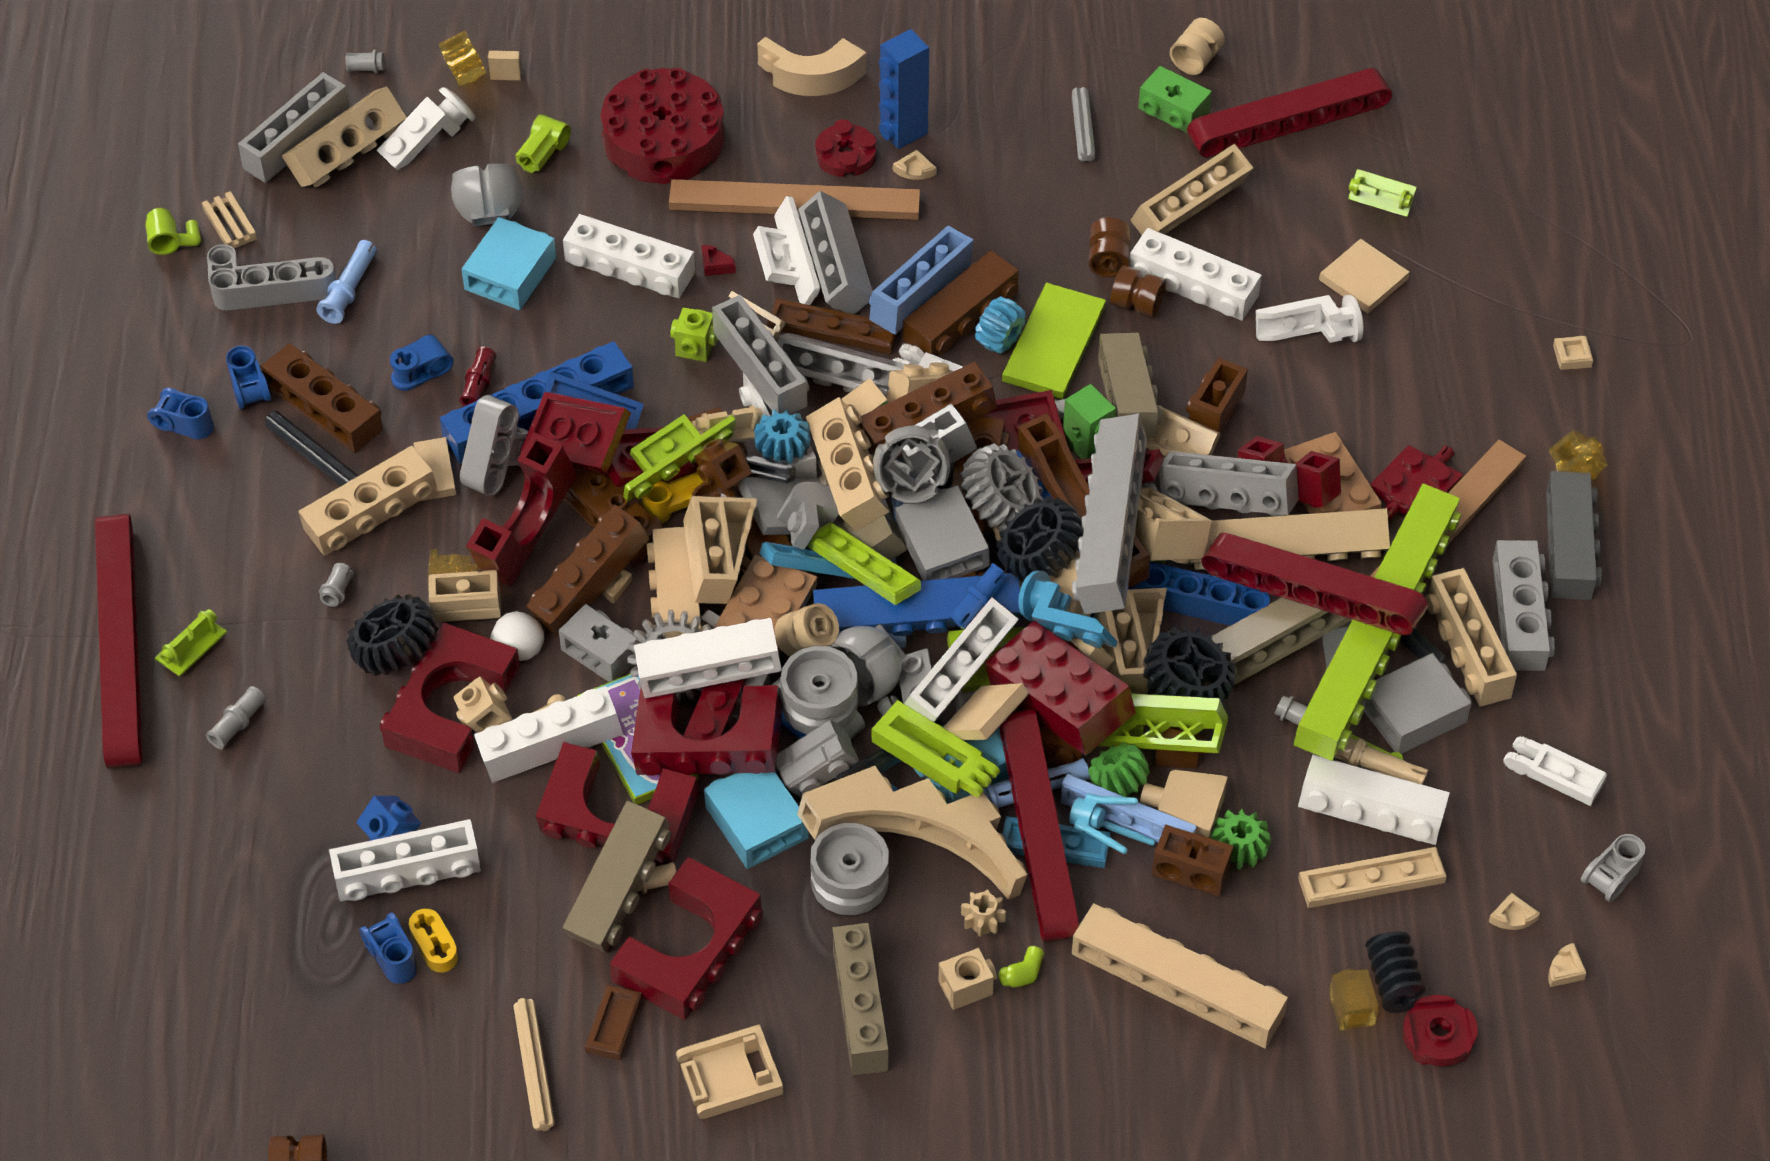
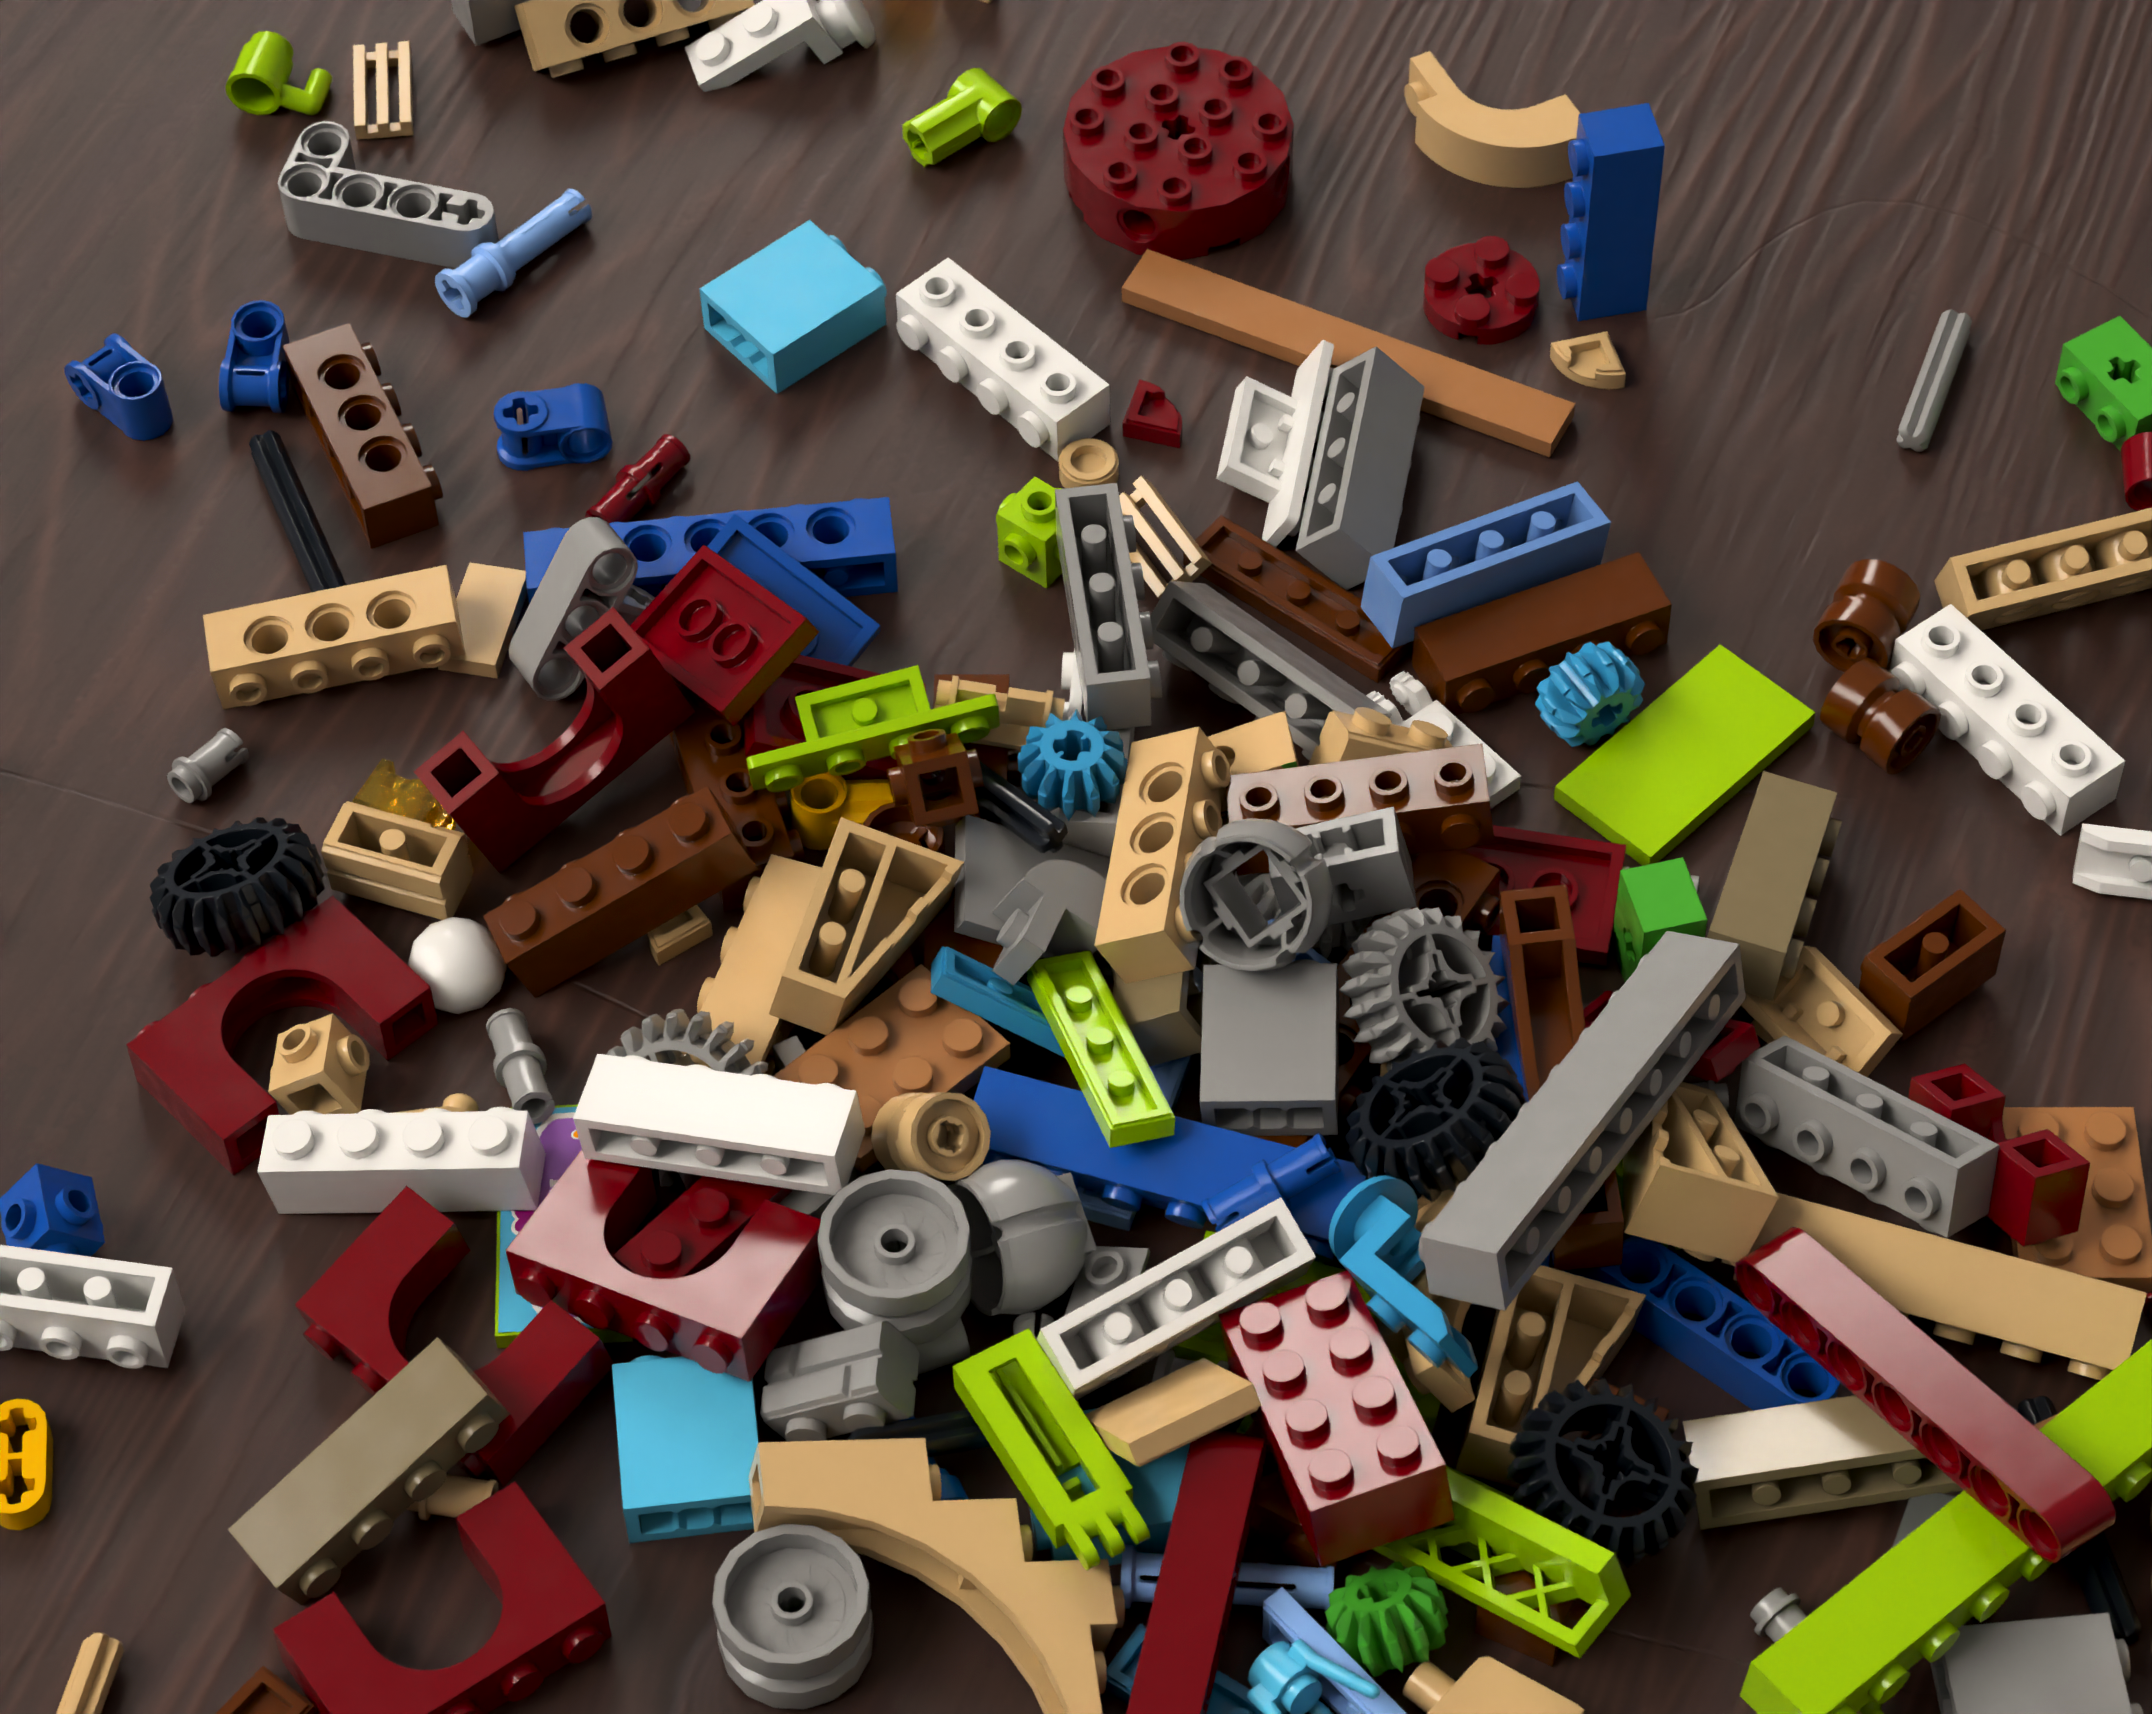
camera: 25 degrees right, 0 degrees up
light grey piece [451,164,522,226] -> none
light grey brick [559,604,638,682] -> none
none -> light grey pin [486,1008,555,1124]
none -> tan tile [1059,438,1119,488]

